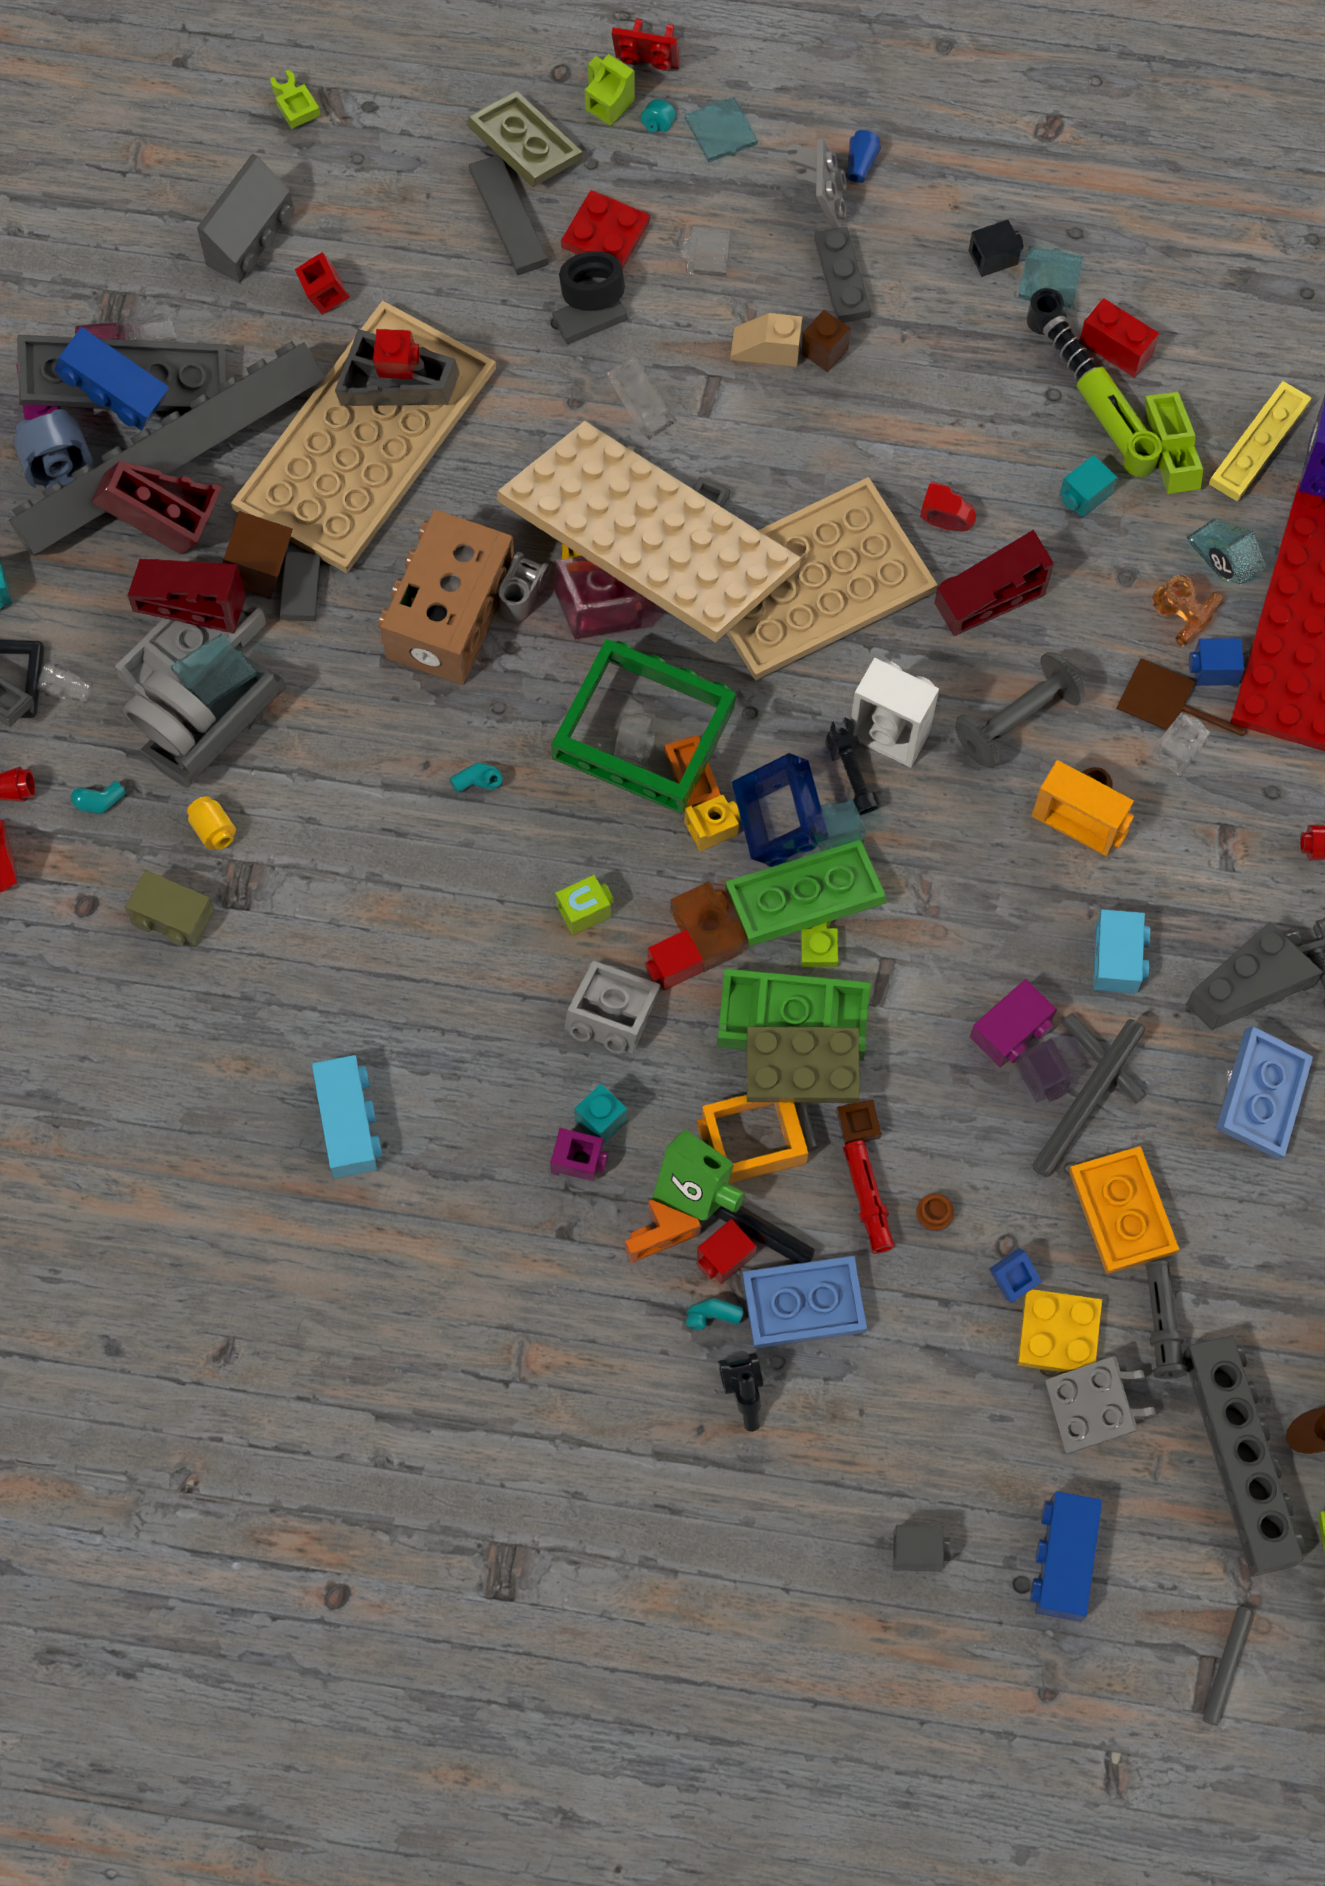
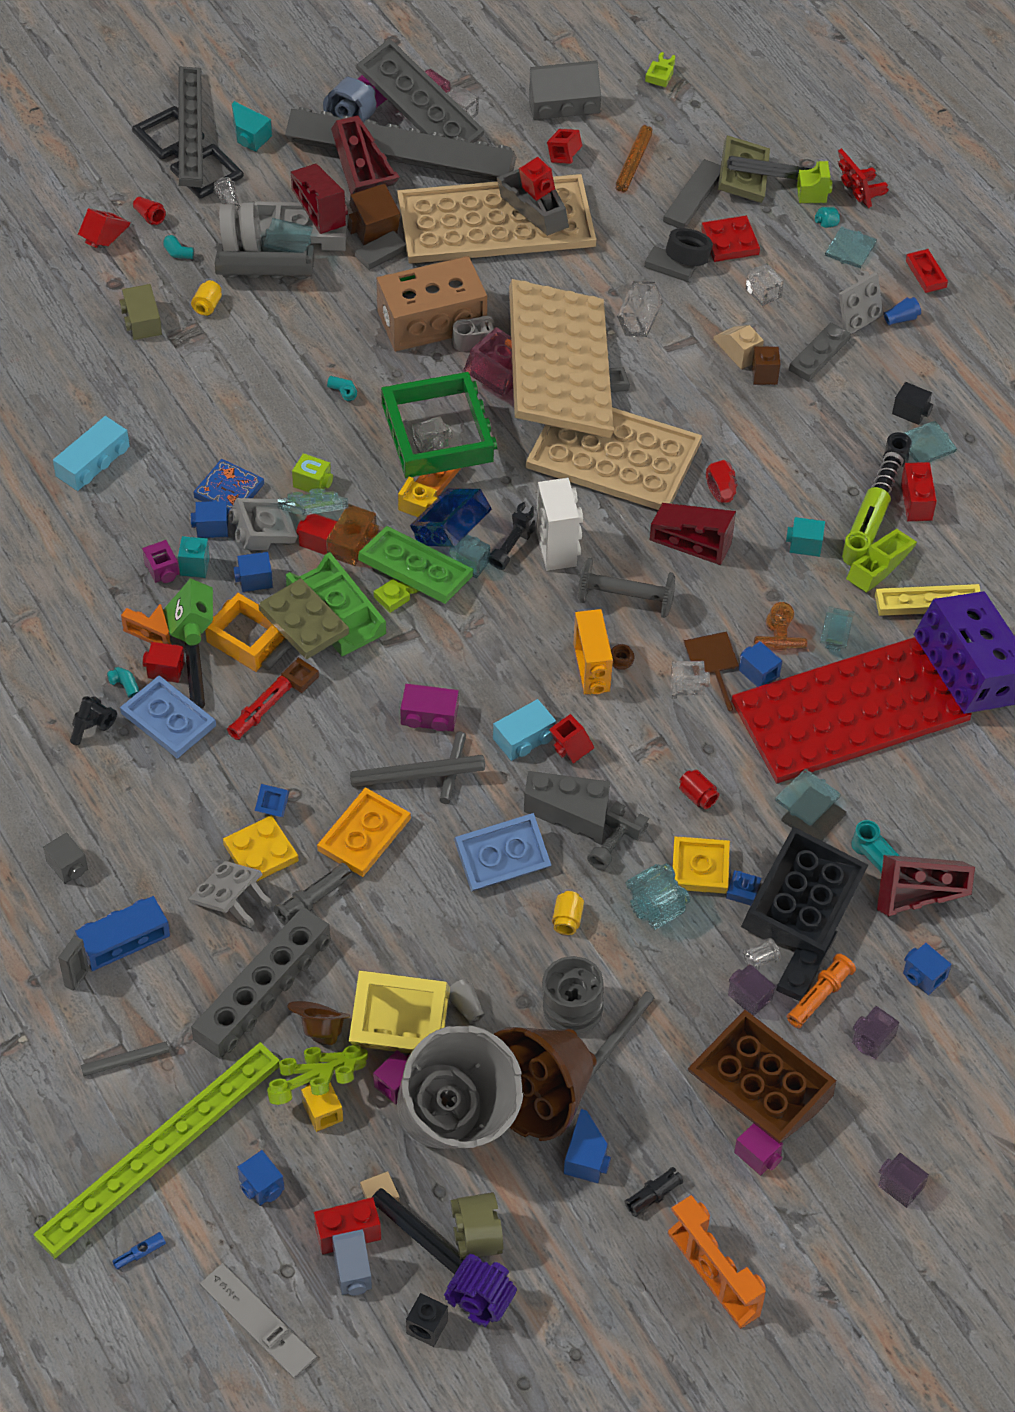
camera: 50 degrees right, 15 degrees down
blue brick [54,327,169,431] -> none
dark orange plate [916,1193,954,1231] -> none
clear purple brick [1015,1038,1073,1103] -> none
none -> dark grey tile [58,935,89,990]
none -> blue brick [191,501,228,538]
none -> blue tile [193,459,264,513]
none -> blue brick [233,552,273,592]
none -> clear light blue plate [278,489,349,516]
none -> red brick [549,714,595,764]
none -> clear orange axle [615,125,653,193]
none -> black axle [727,156,812,180]
none -> red plate [906,249,948,293]

